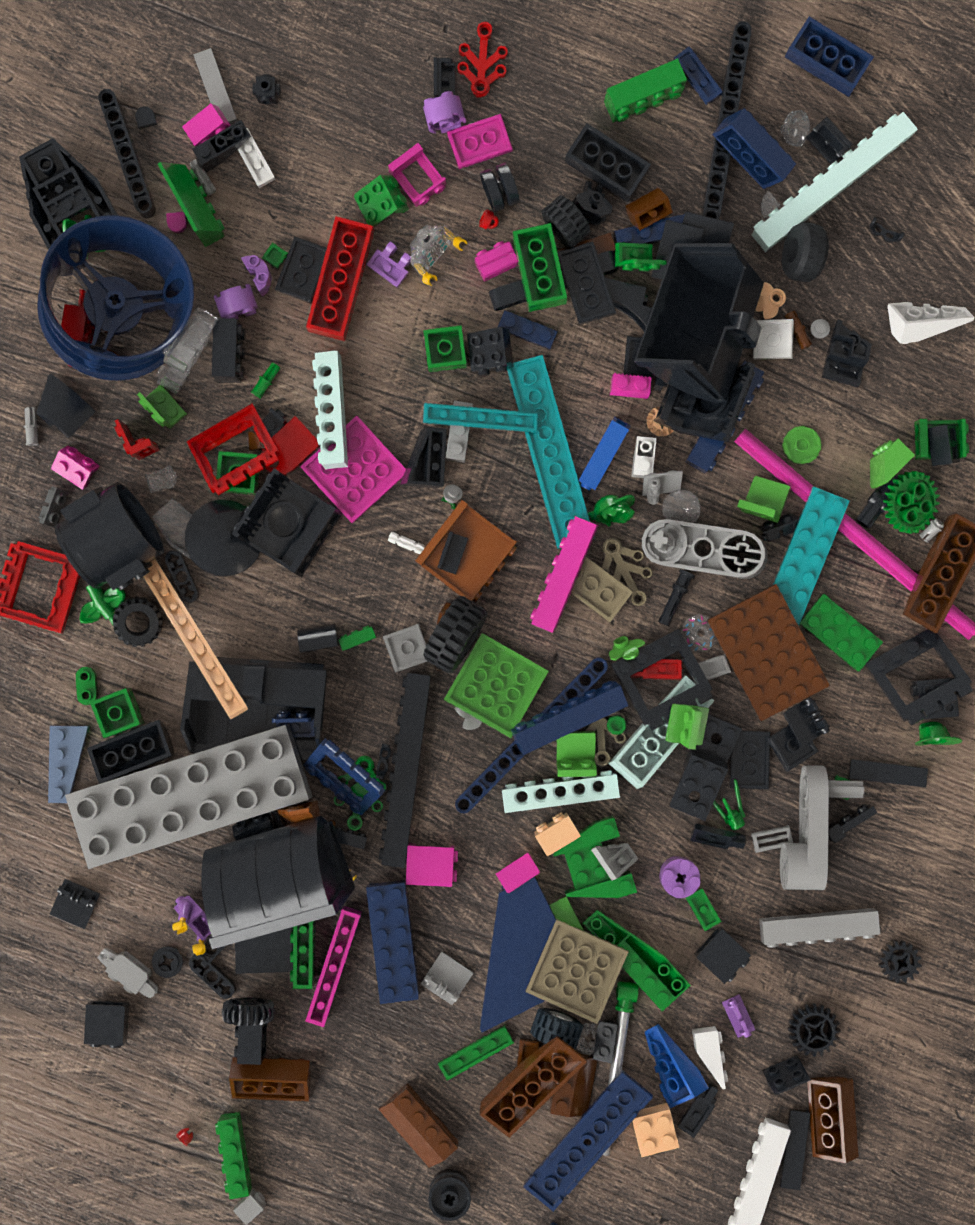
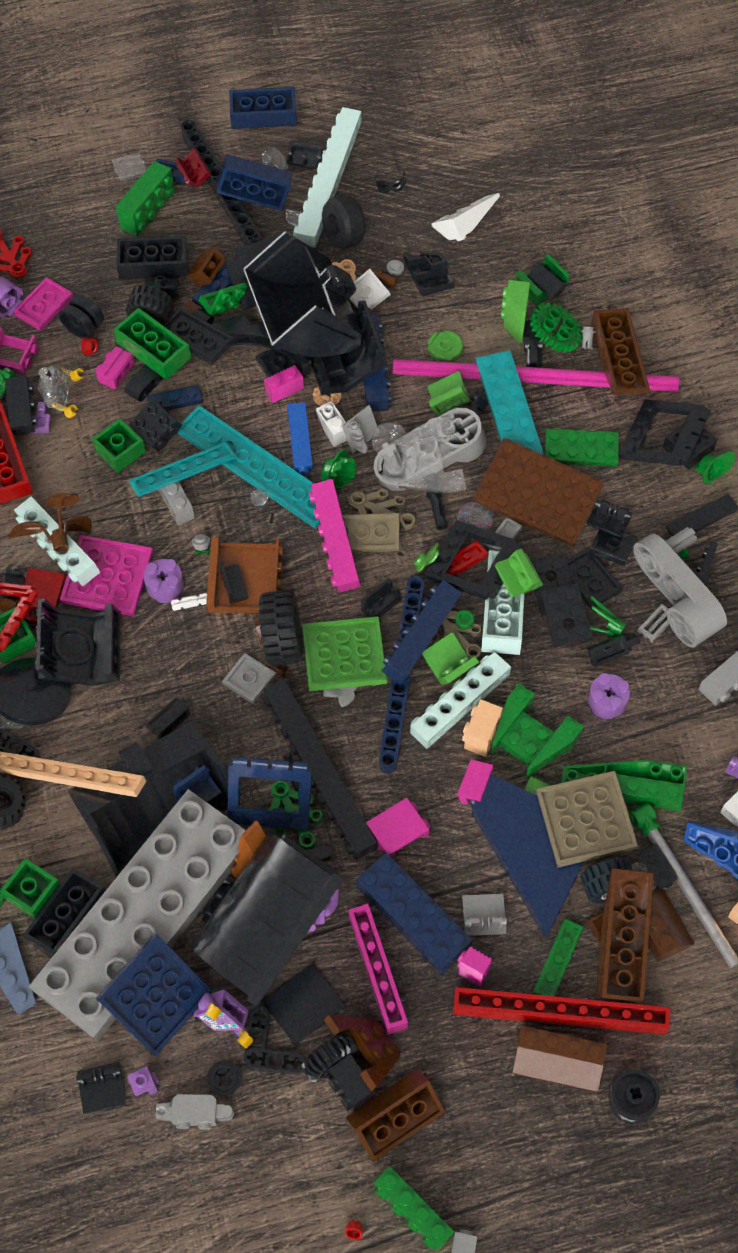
camera: 35 degrees left, 25 degrees down
black brick [84,1000,129,1048] -> none
green brick [290,921,315,989] -> none
green piece [338,625,377,651] -> none
black wedge [400,427,447,489] -> none
dark blue piece [523,1070,653,1212] -> none
light grey wing [591,843,638,881] -> none
green plate [685,887,721,931] -> none
black brick [694,926,751,984] -> none
none -> black brick [5,376,38,435]
none -> reddish brown plant [9,493,92,552]
none -> dark blue plate [95,934,213,1056]
none -> clear piece [112,152,147,182]
none -> medium lavender bracket [127,1066,159,1096]
none -> medium lavender brick [144,559,184,603]
none -> dark red bracket [175,149,211,188]
none -> clear plate [250,489,269,506]
none -> reddish brown wing [324,1014,401,1091]
none -> black hinge [361,578,401,618]
none -> clear wedge [389,414,467,494]
none -> red brick [453,987,670,1035]
none -> dark pink brick [457,947,492,987]

